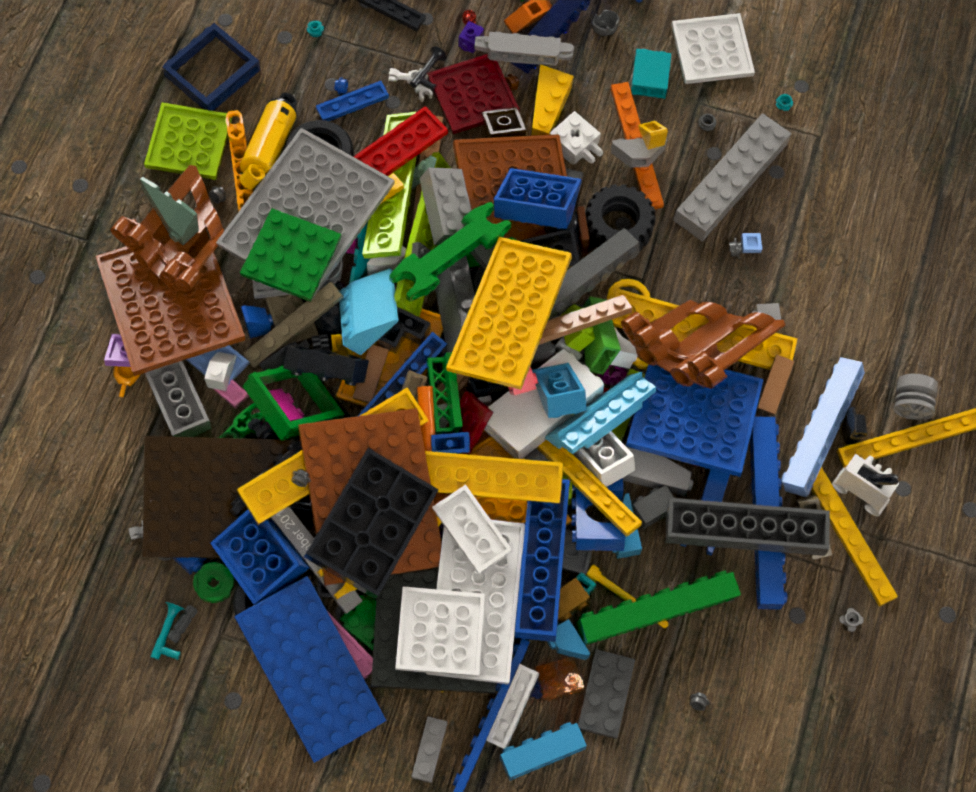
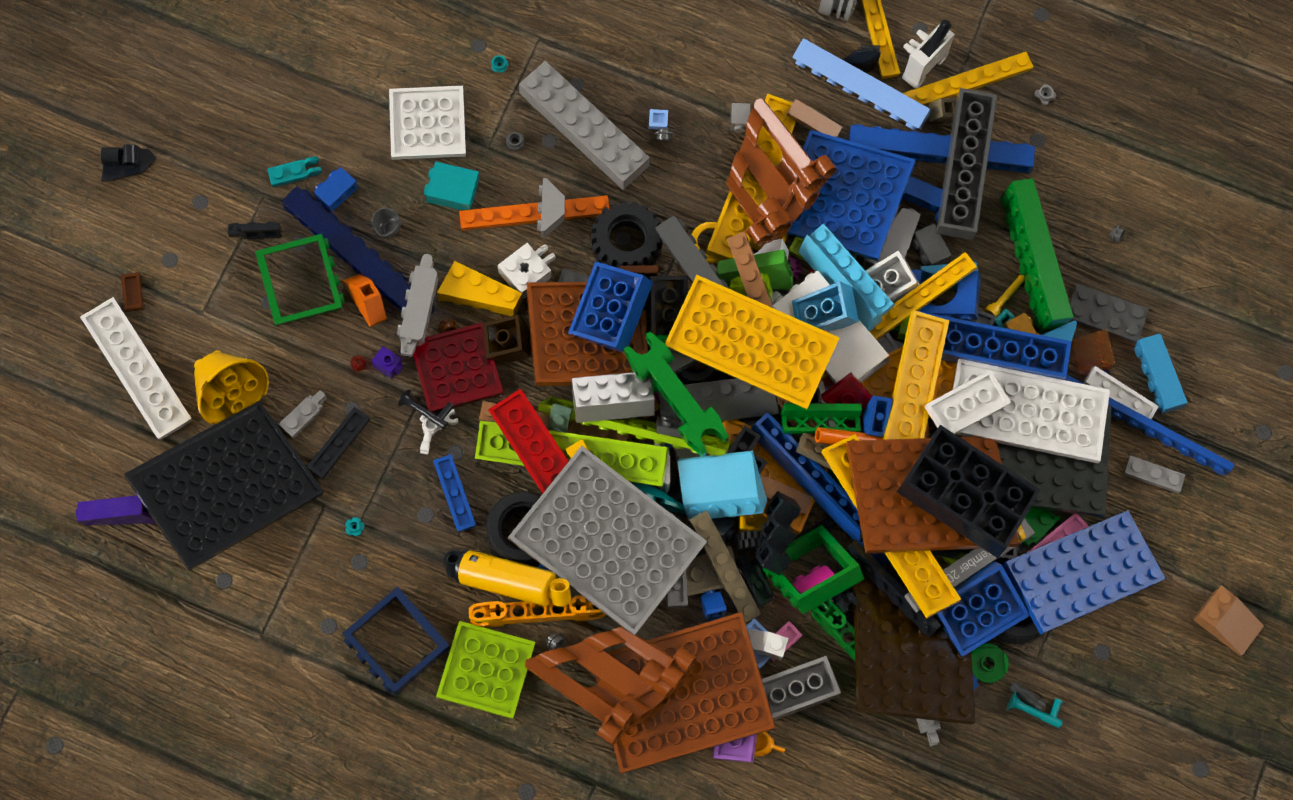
camera: 85 degrees left, 5 degrees up
sand green wedge [140,177,199,245] -> none
green plate [240,208,342,302] -> none
dark grey plate [291,469,311,487] -> none
blue plate [334,77,348,95] -> none
white plate [395,587,485,677] -> none
yellow slope [638,121,668,150] -> none

